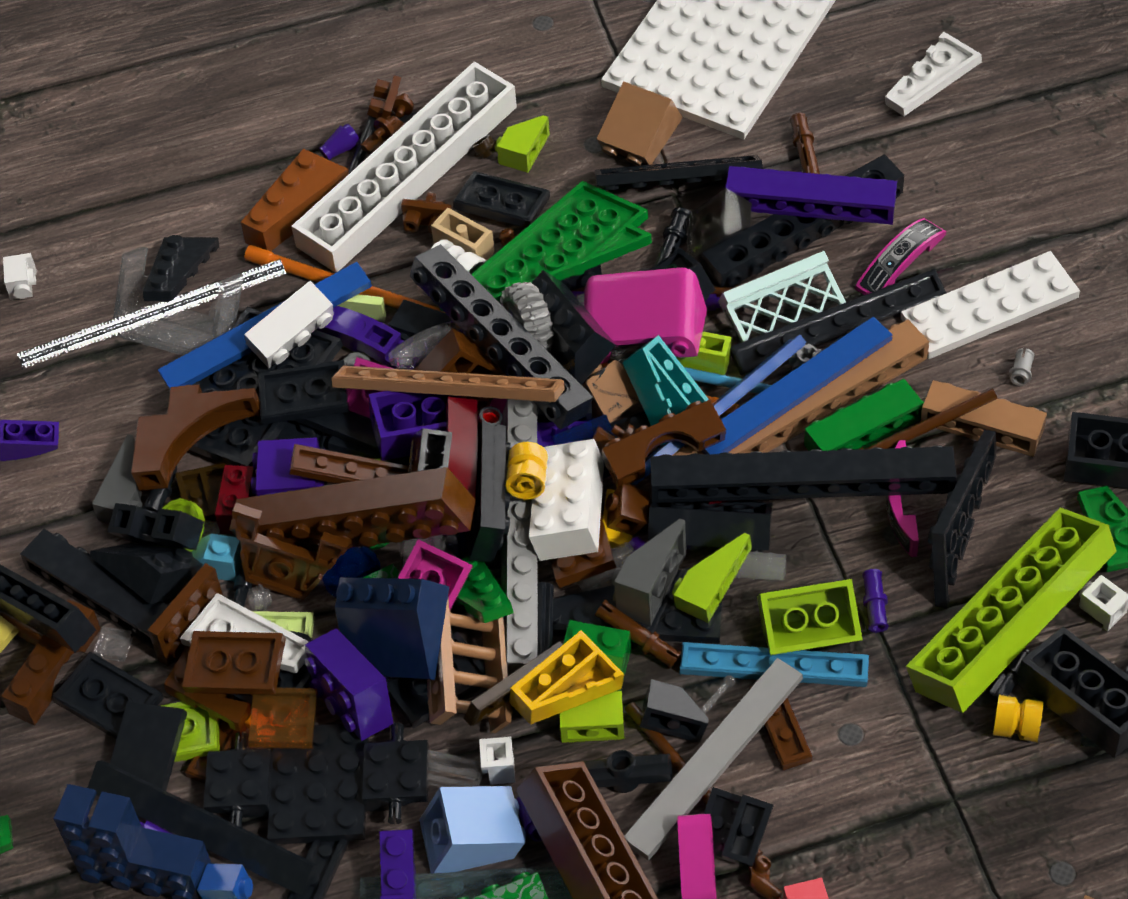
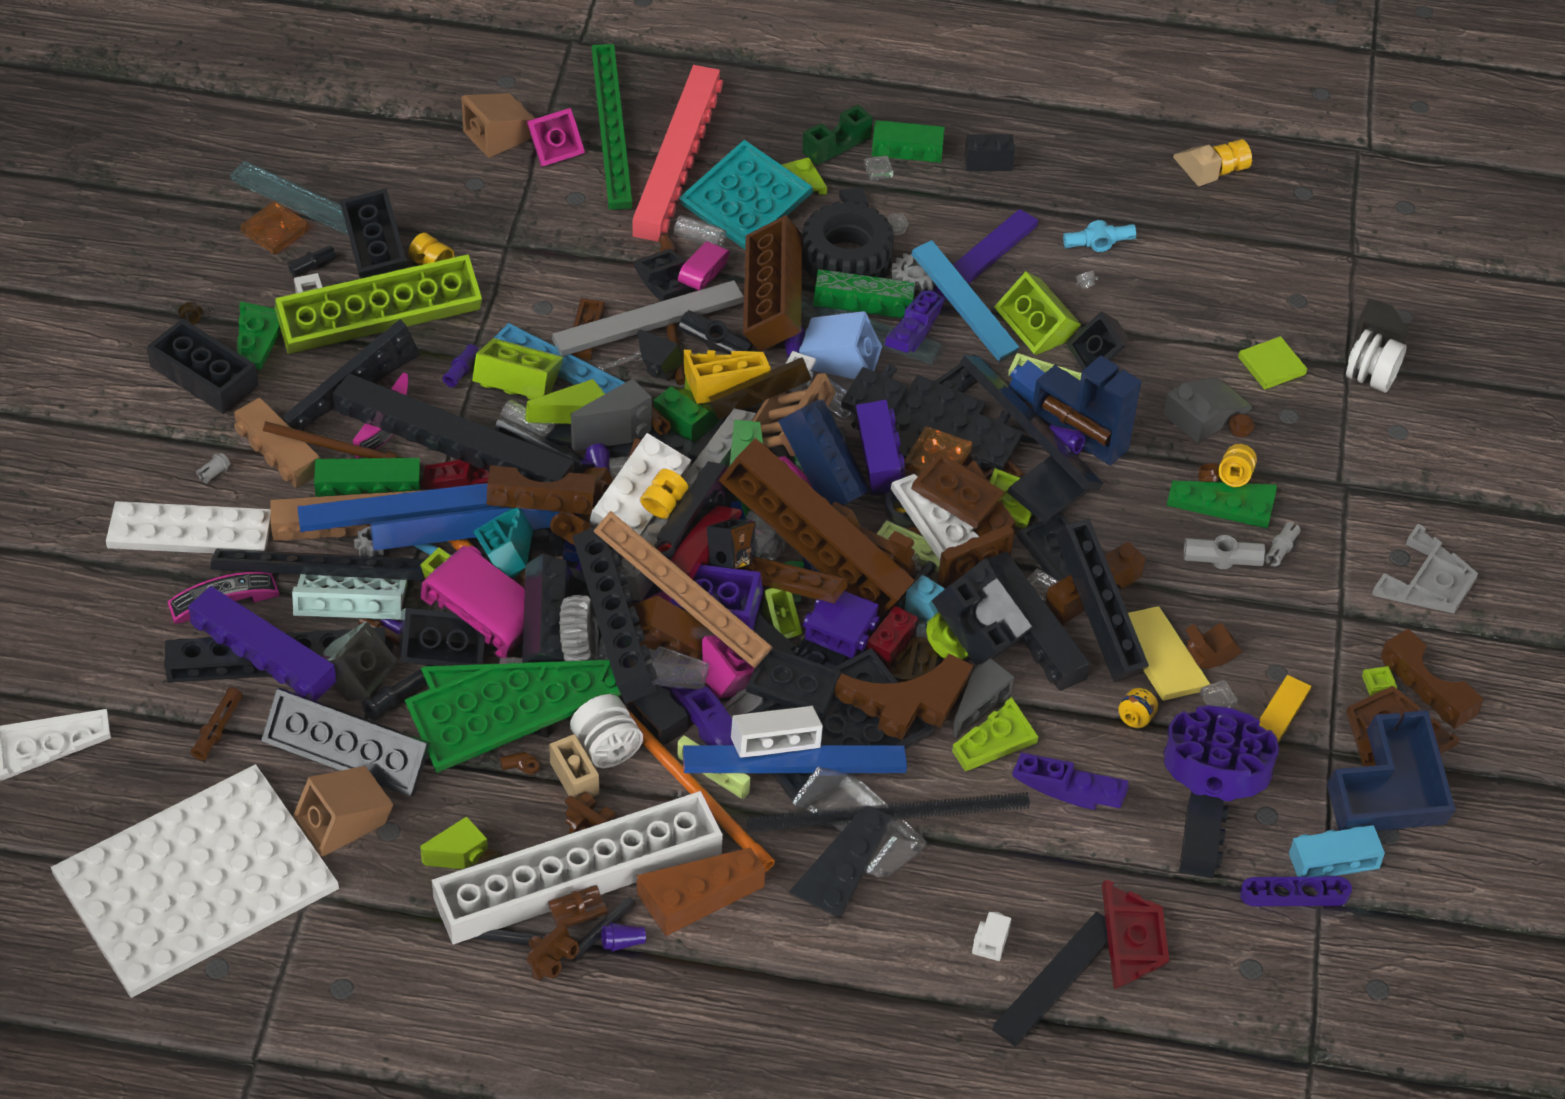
camera: 160 degrees left, 5 degrees down
black tile [453,171,550,228] -> none
none -> lime wing [952,697,1038,772]

